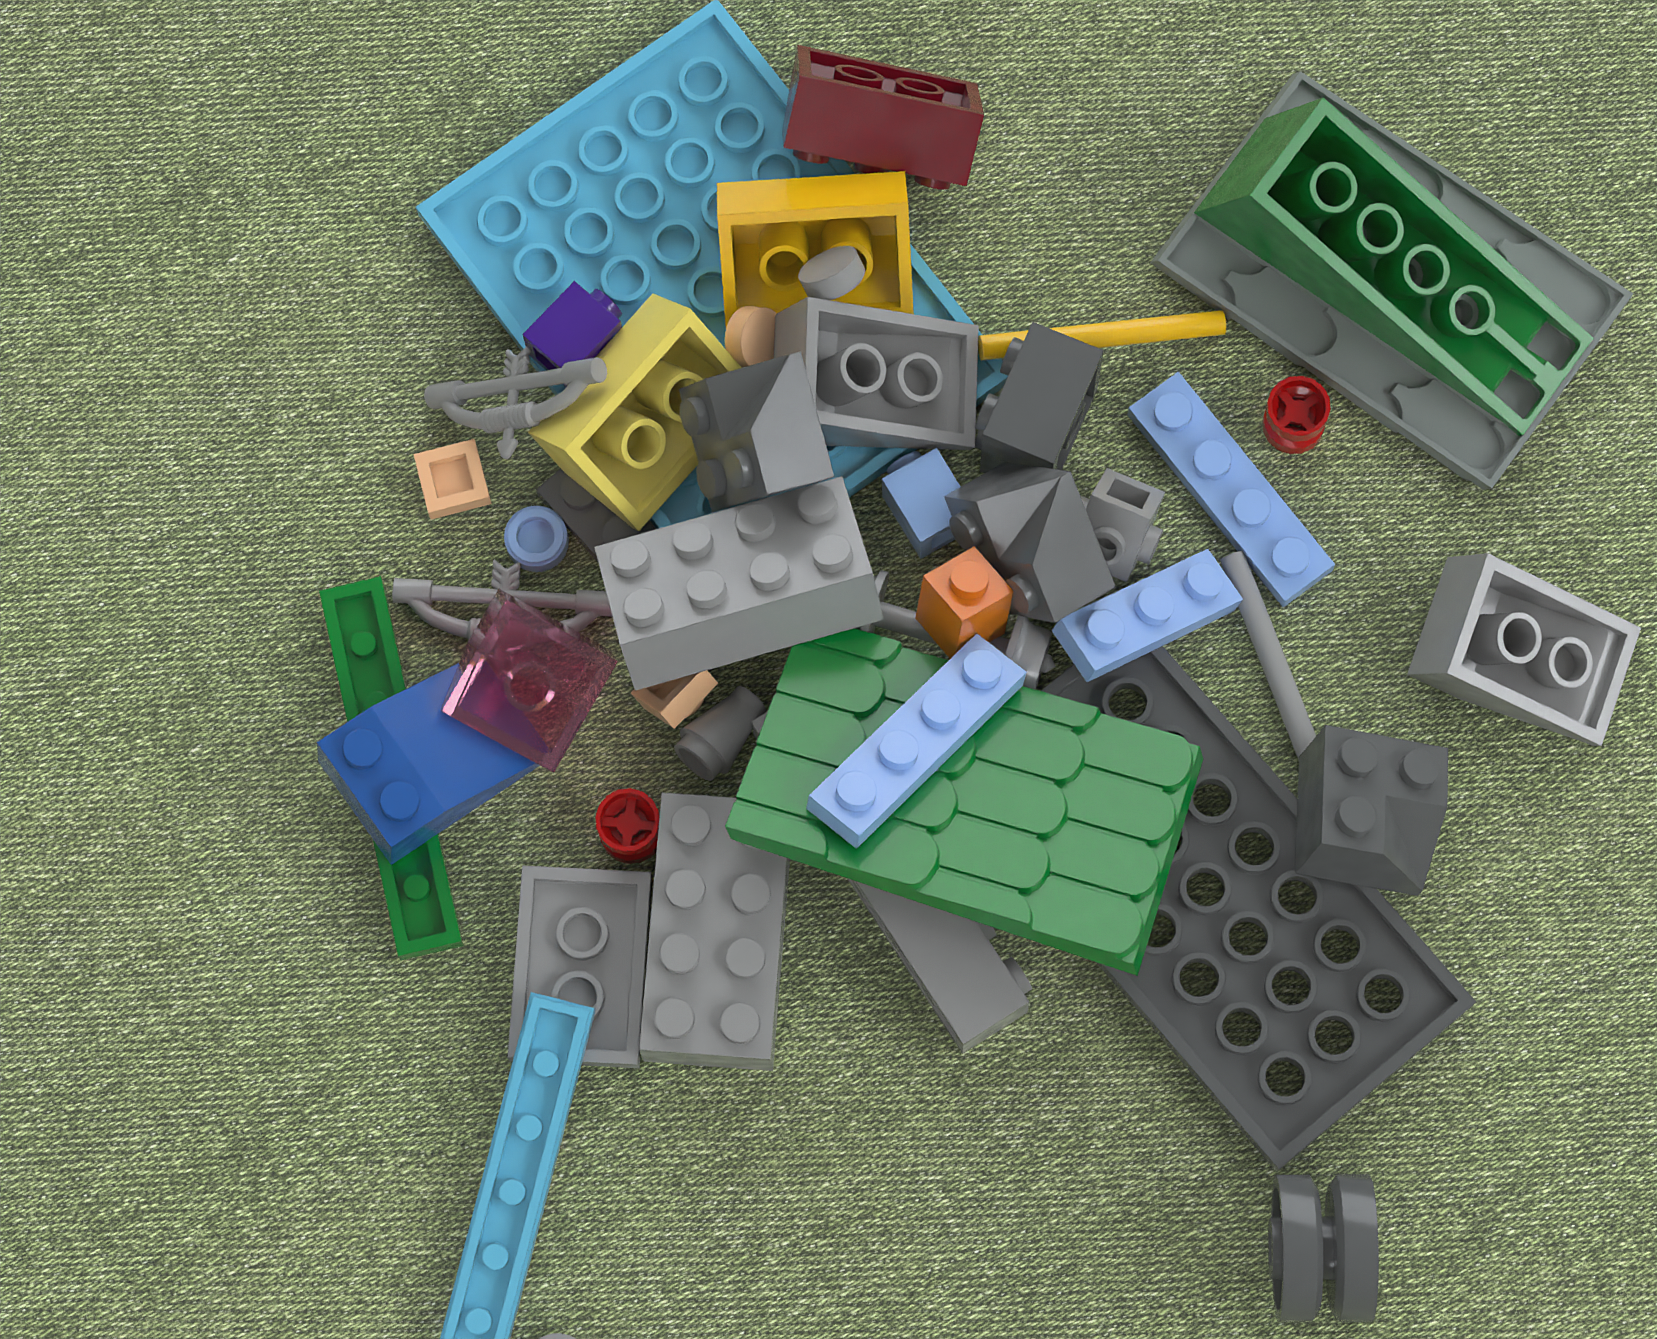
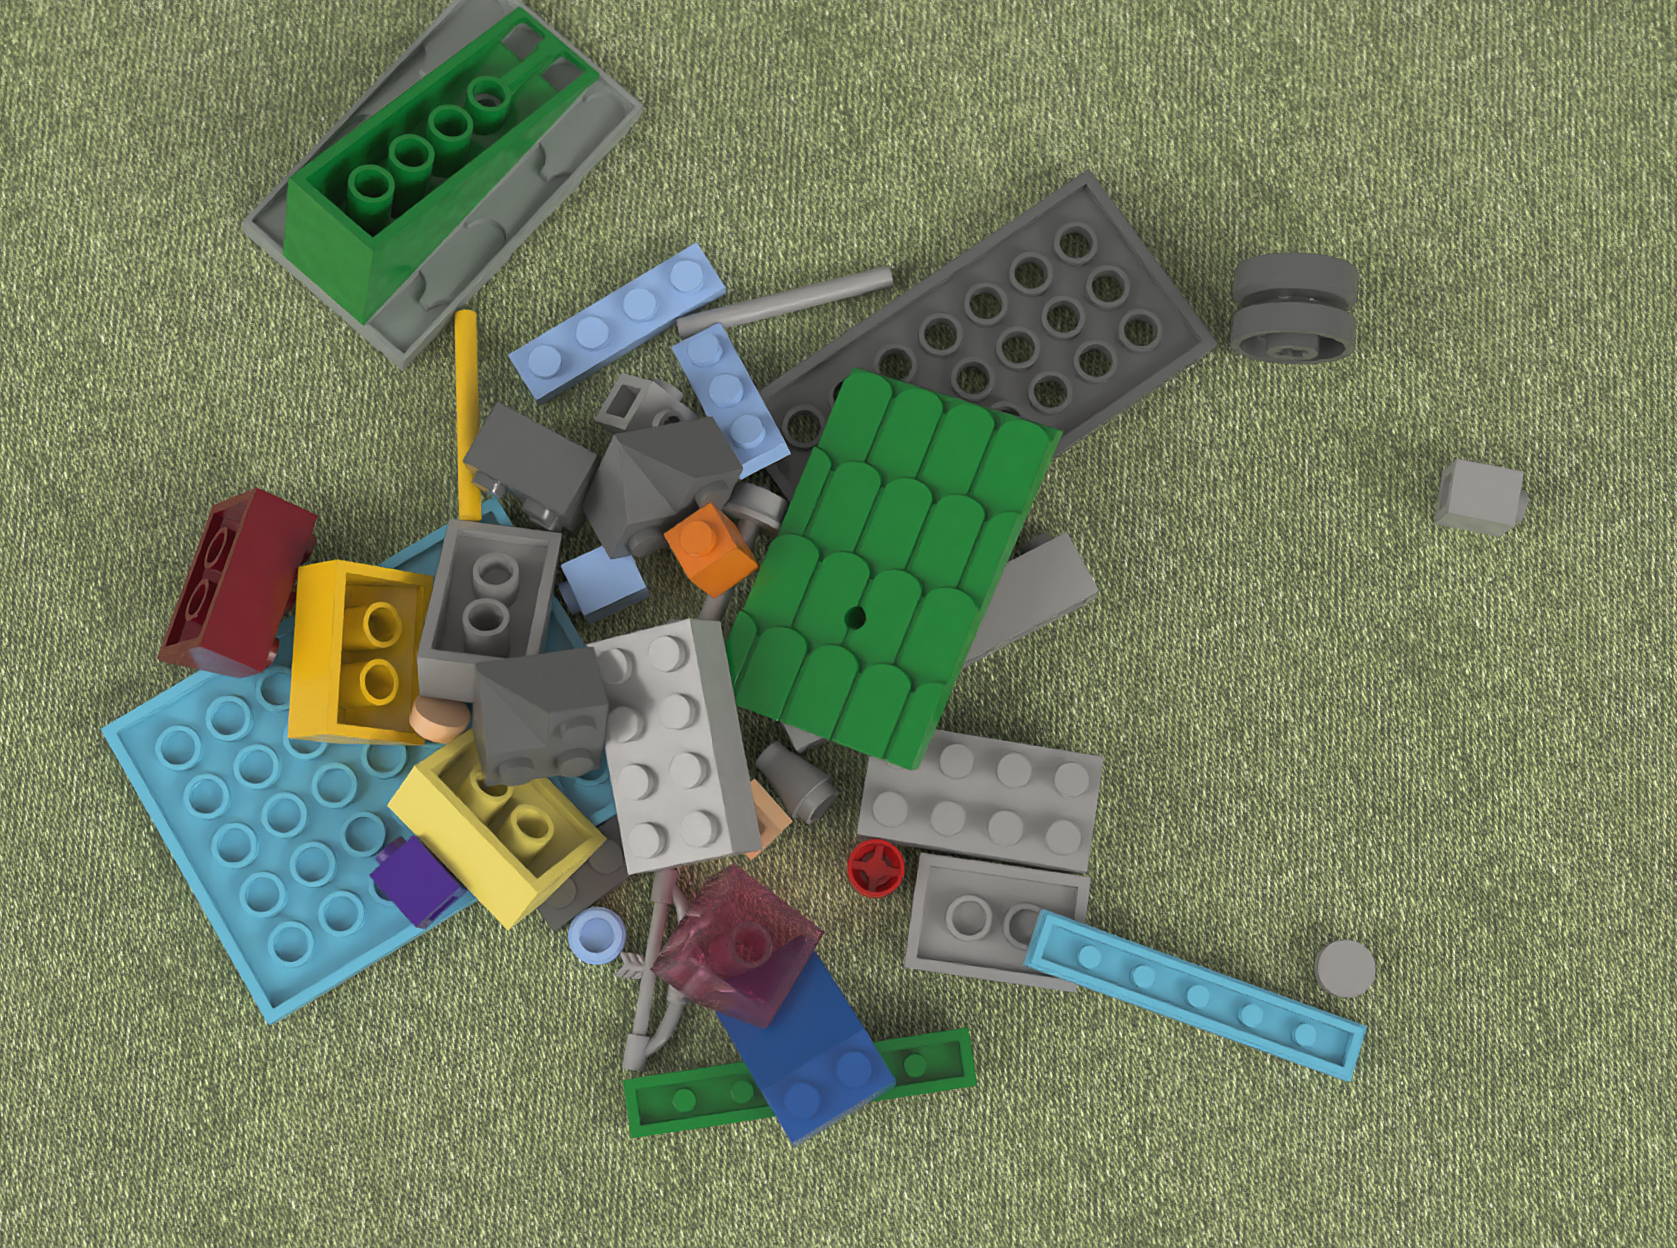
camera: 90 degrees left, 5 degrees up
light nougat plate [413,439,492,520] -> none
light grey piece [424,346,607,459] -> none
light grey tile [798,246,865,300] -> none
light blue plate [806,634,1027,849] -> none
red wheel [1262,376,1331,454] -> none
dark grey slope [1295,725,1449,896] -> none
light grey slope [1407,553,1641,746] -> none

